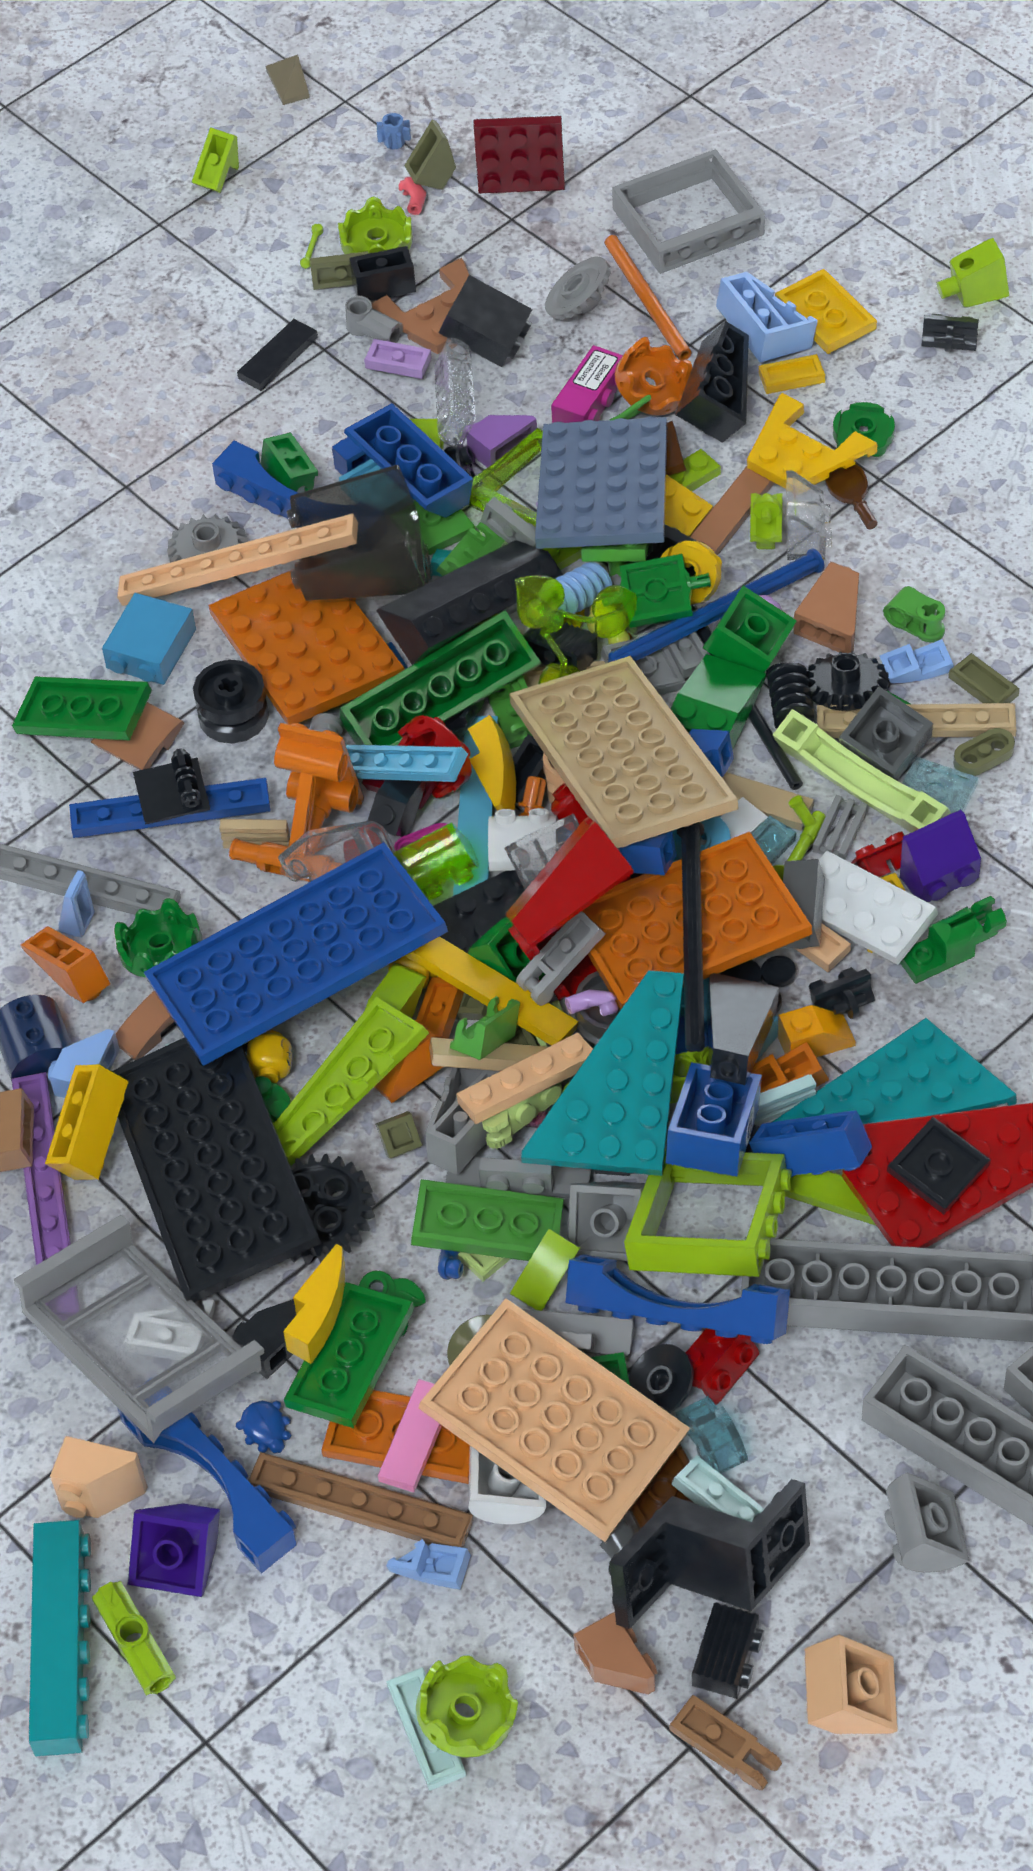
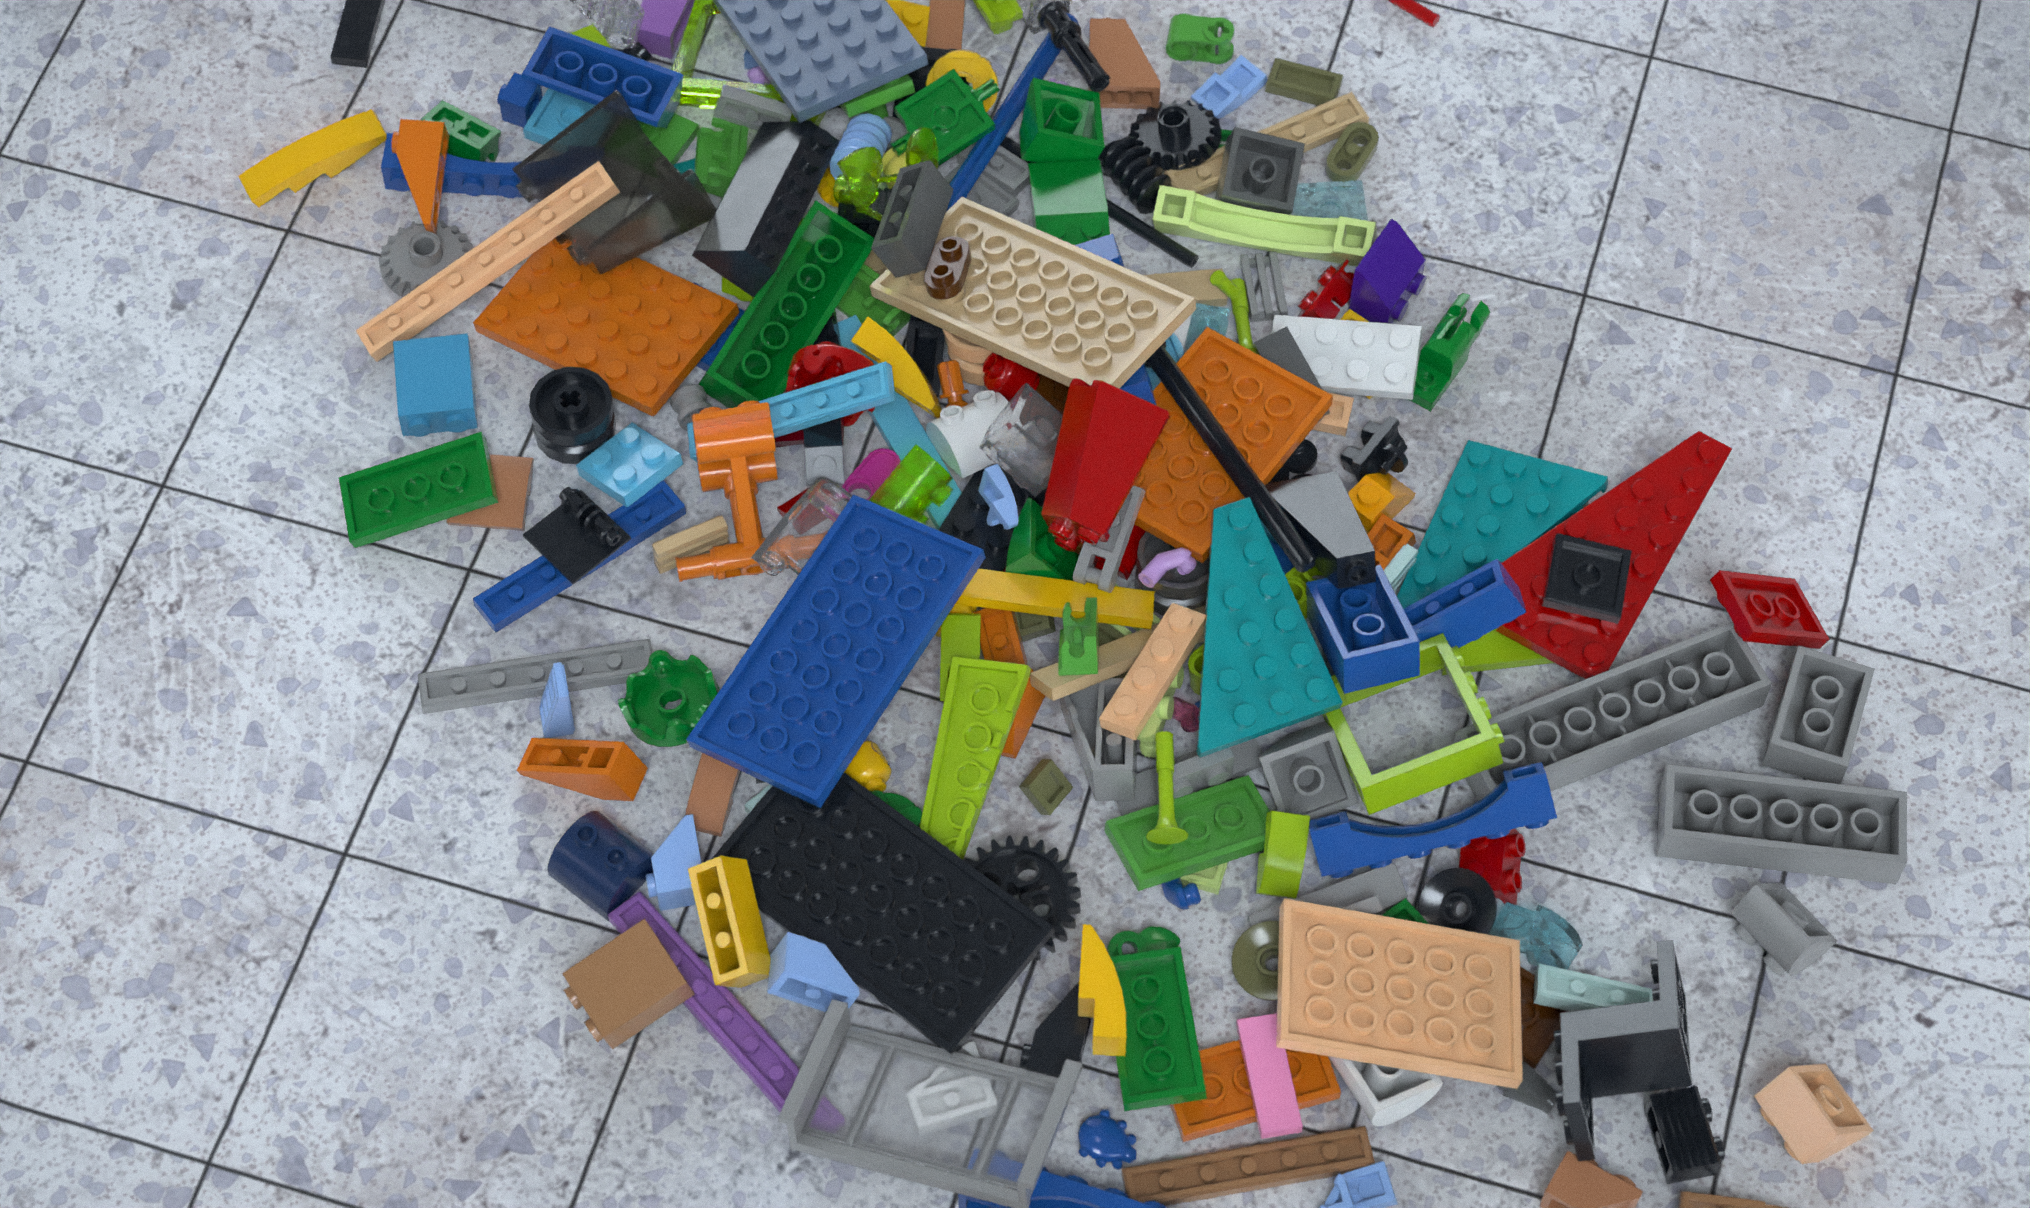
camera: 35 degrees left, 5 degrees up
none -> yellow slope [238,109,387,207]
none -> orange slope [392,119,449,234]
none -> medium azure plate [576,423,683,508]
none -> light blue slope [767,932,860,1012]
none -> dark grey brick [871,160,954,278]
none -> reddish brown plate [924,236,972,299]
none -> light blue slope [978,463,1018,530]
none -> black pin [1037,1,1110,92]
none -> lime piece [1146,731,1188,844]

